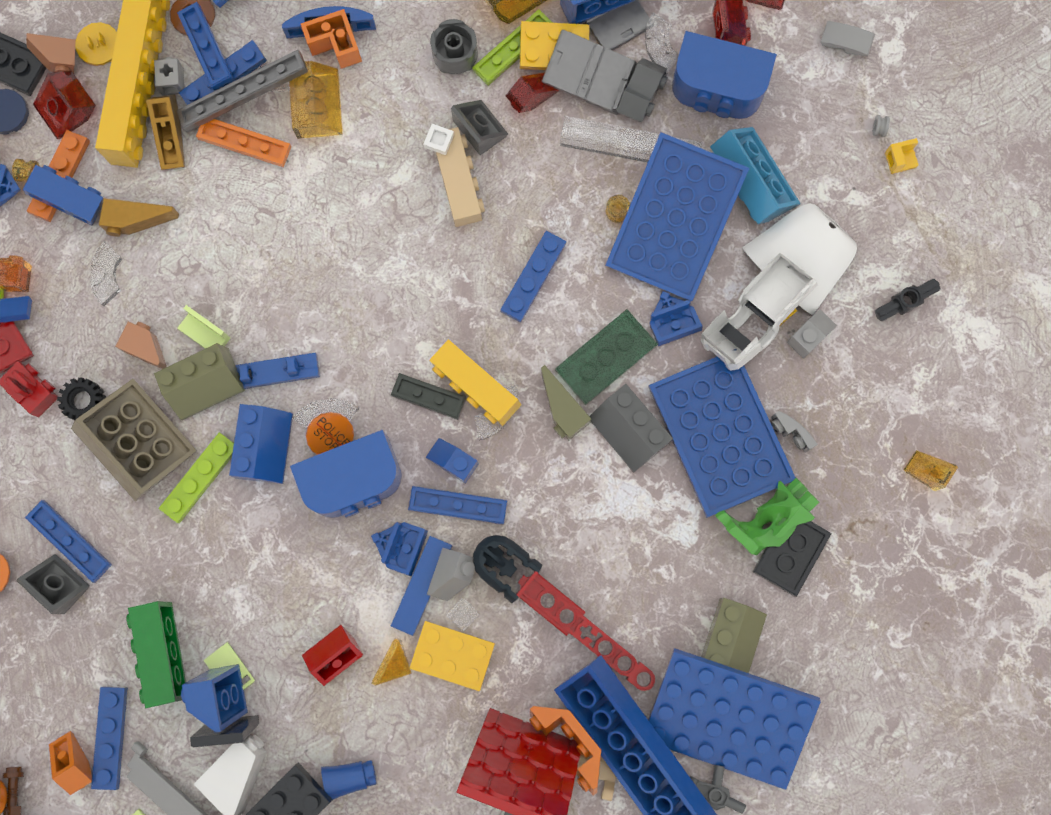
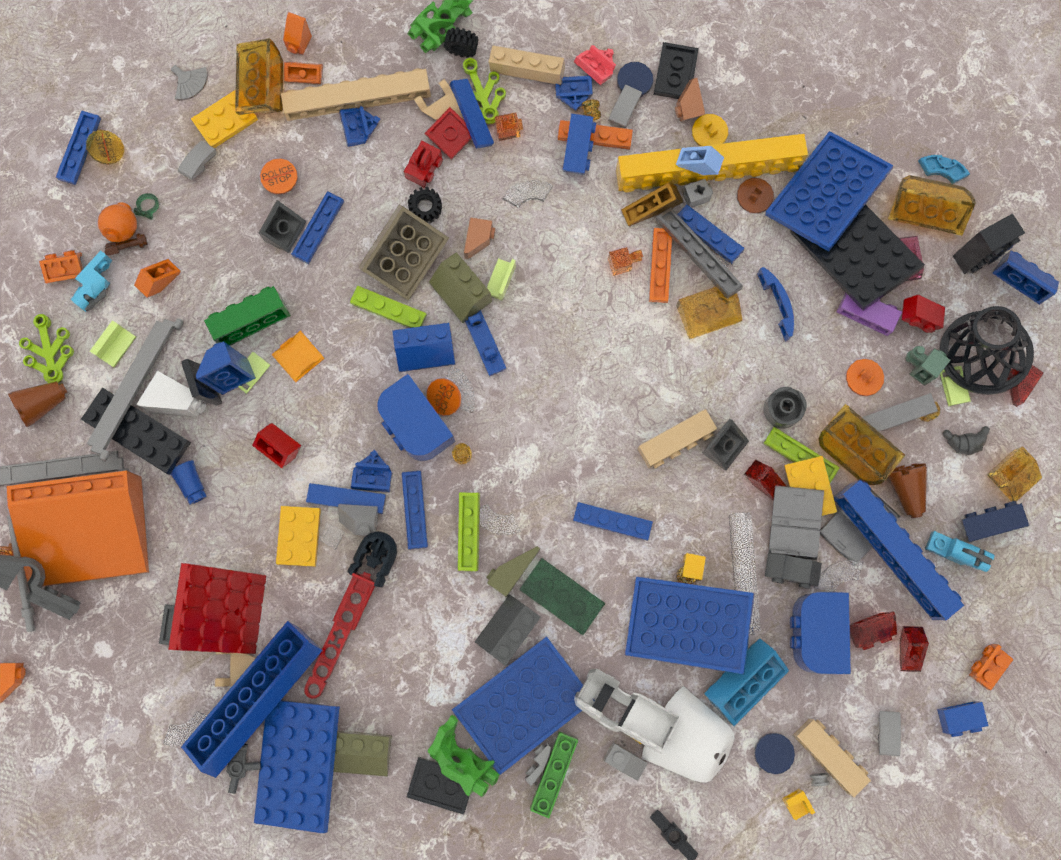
camera: 70 degrees right, 0 degrees up
clear red slope [33,71,96,139] -> none
blue plate [91,687,128,790] -> none
pearl gold slope [99,198,179,237] -> none
blue tile [177,2,234,91] -> none
orange brick [301,9,362,69] -> none
clear yellow slope [371,638,412,686] -> none
pearl dark grey tile [391,373,466,420] -> none
white tile [423,124,454,155] -> none
blue slope [426,438,479,484] -> none
yellow brick [429,339,521,426] -> none
orange slope [529,706,601,796] -> none
blue slope [650,291,703,346] -> none
none -> light orange piece [272,330,325,382]
none -> clear yellow wheel [452,443,472,464]
none -> lime plate [458,492,480,571]
none -> bright green brick [530,731,578,818]
none -> light grey slope [608,85,642,128]
none -> clear orange brick [608,247,643,276]
none -> light blue slope [676,146,724,175]
none -> yellow panel [683,553,706,581]
none -> dark blue tile [754,733,795,774]
none -> tan brick [793,718,871,797]

